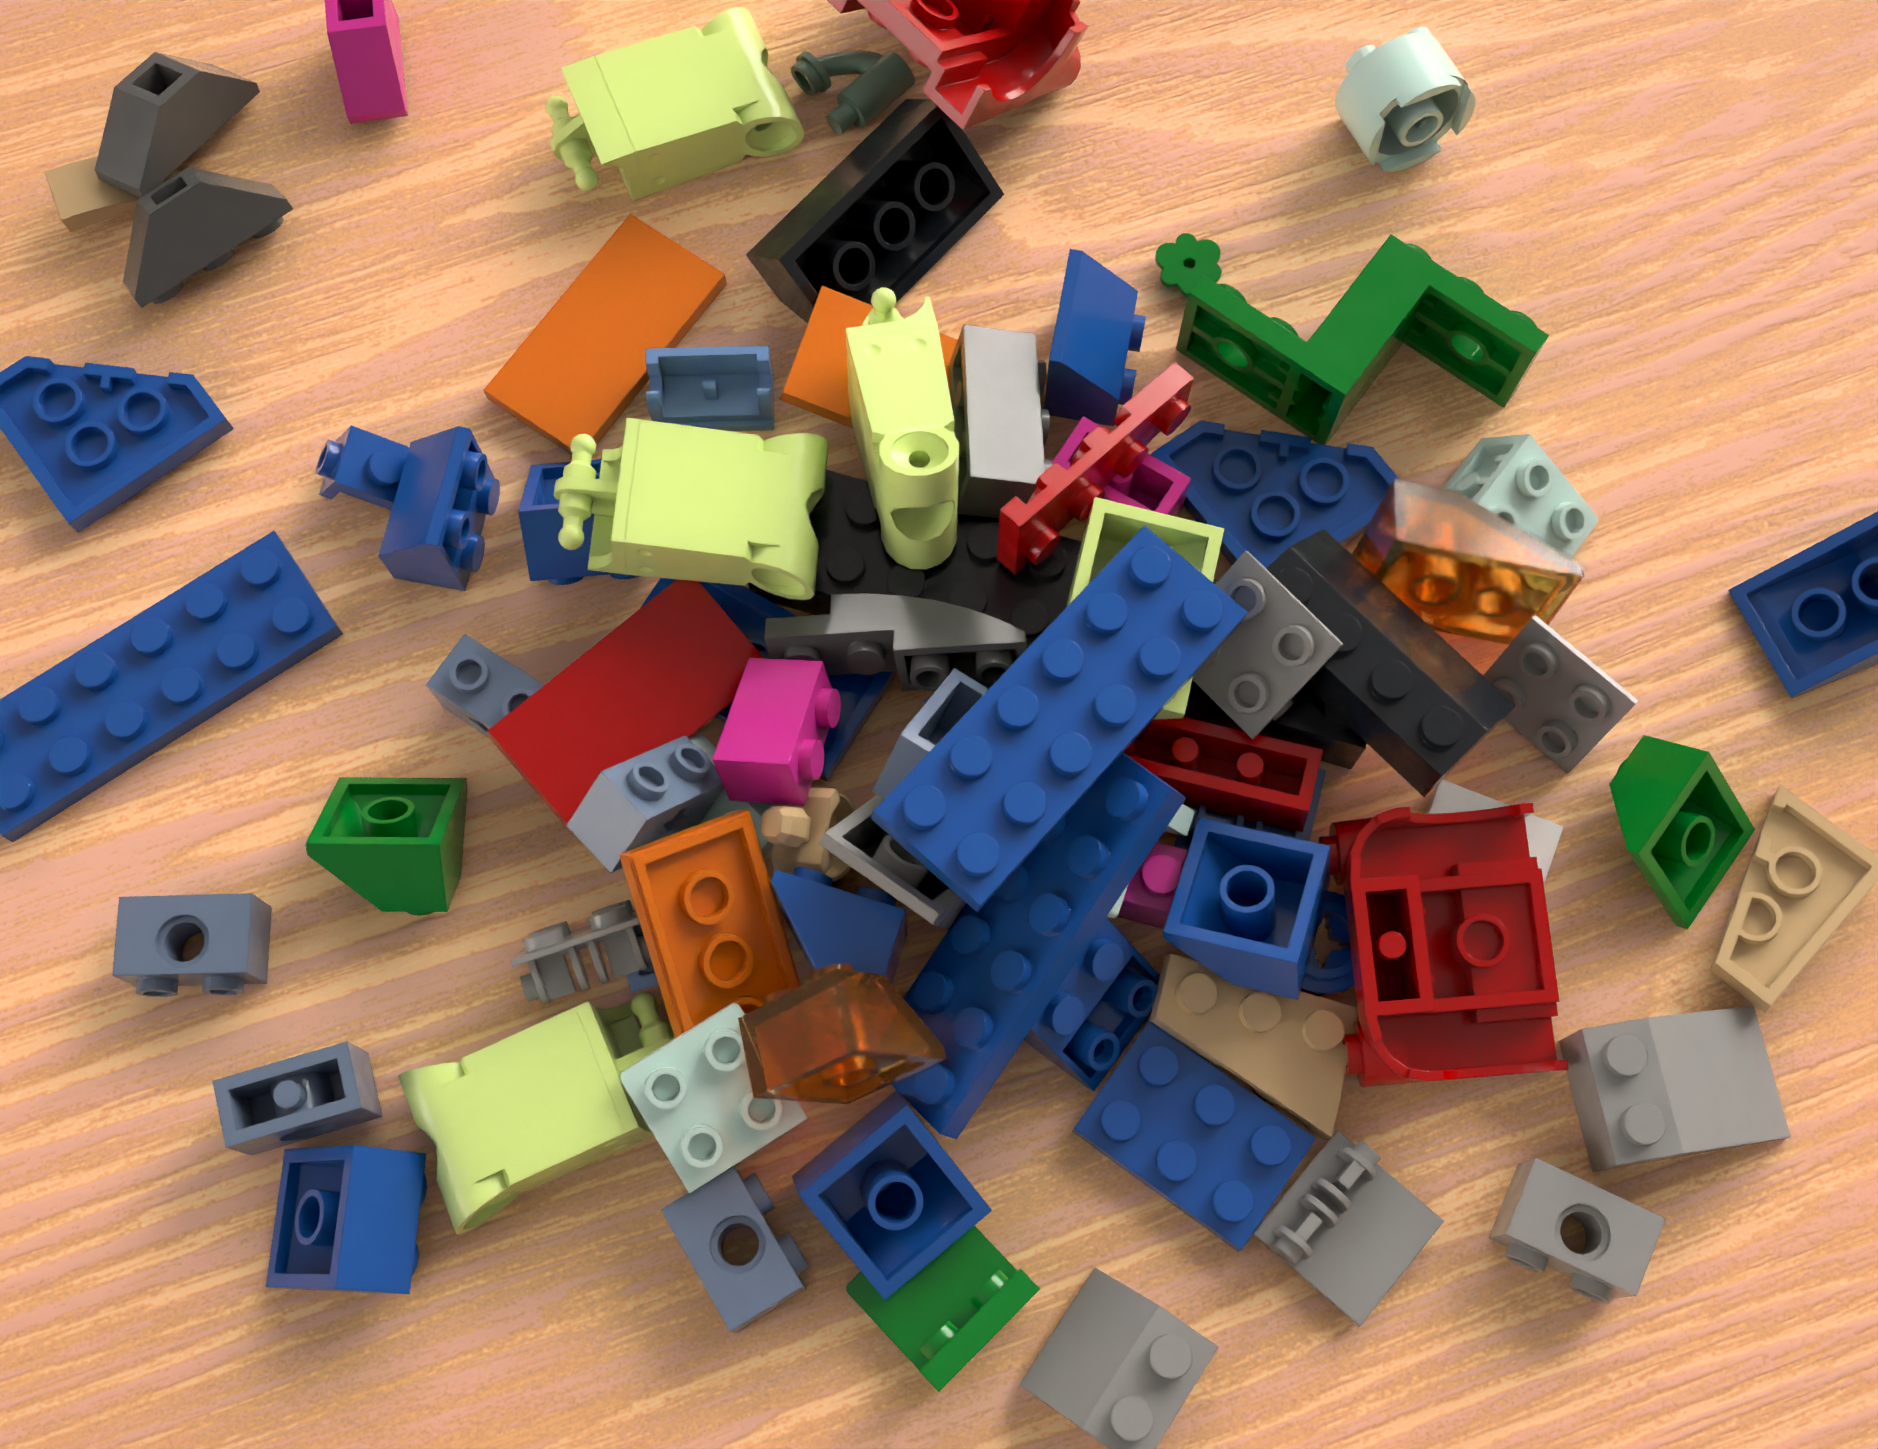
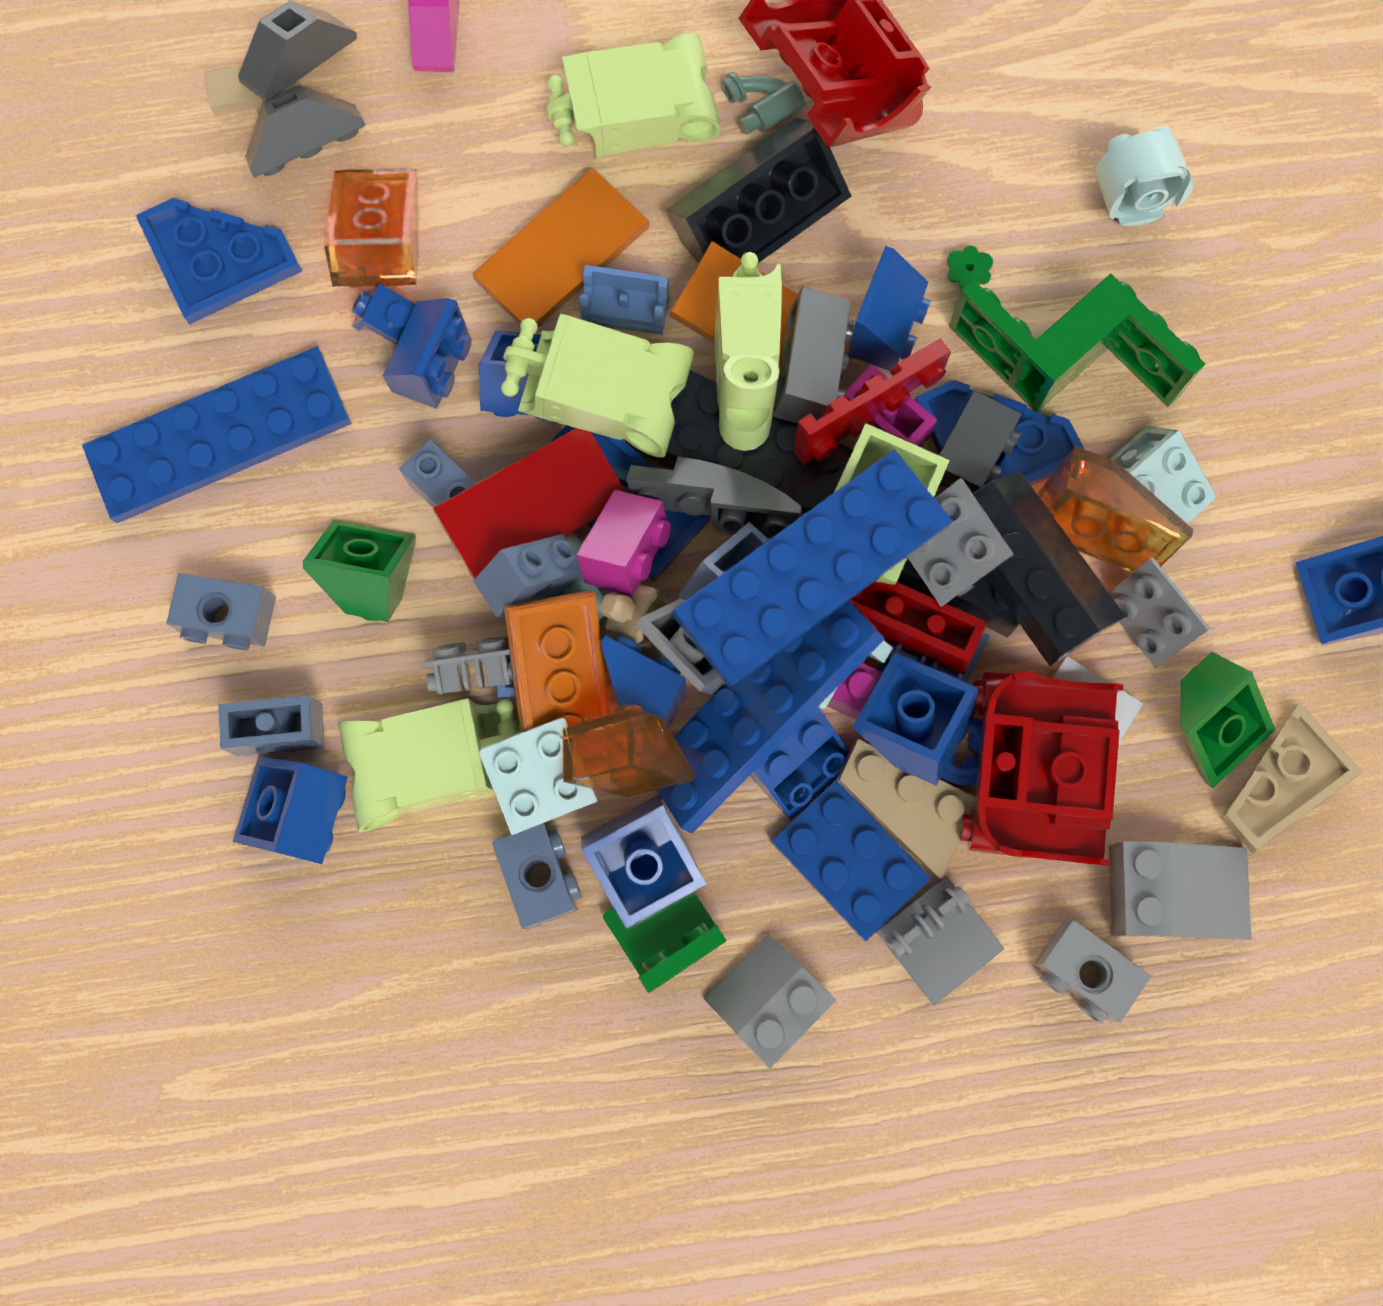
camera: 15 degrees right, 5 degrees up
none -> clear orange slope [324,168,419,288]
none -> dark grey brick [939,390,1022,493]

